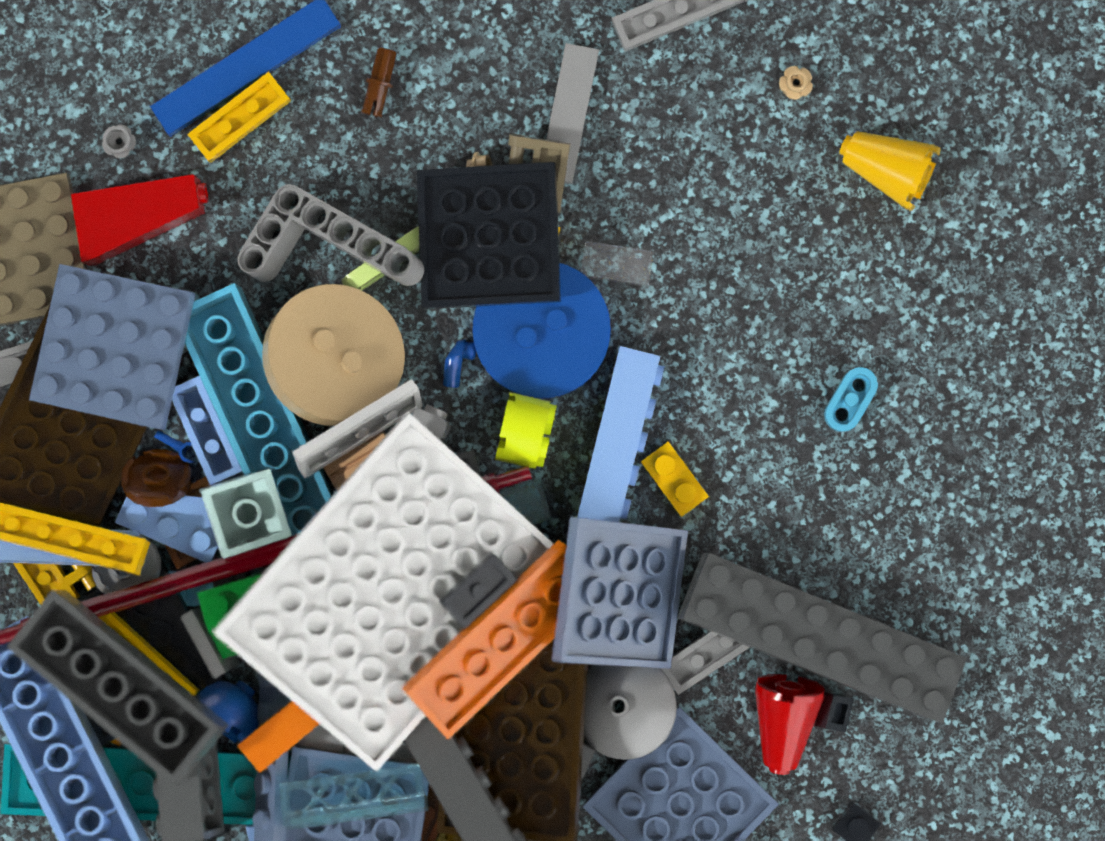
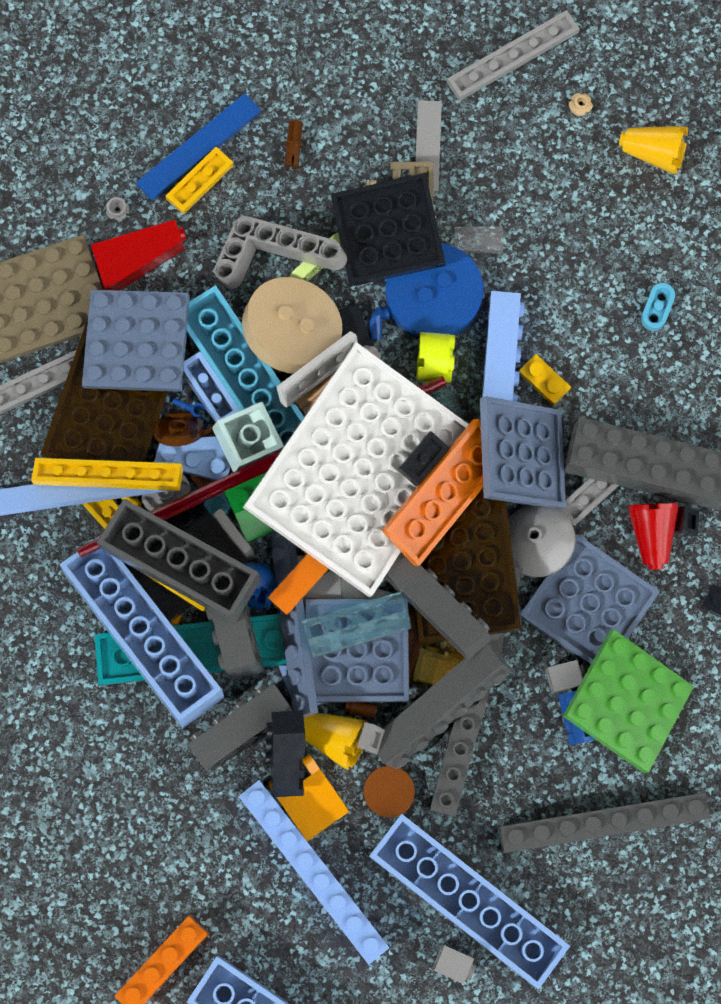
camera: 15 degrees left, 10 degrees down
none -> black tile [338,304,373,347]

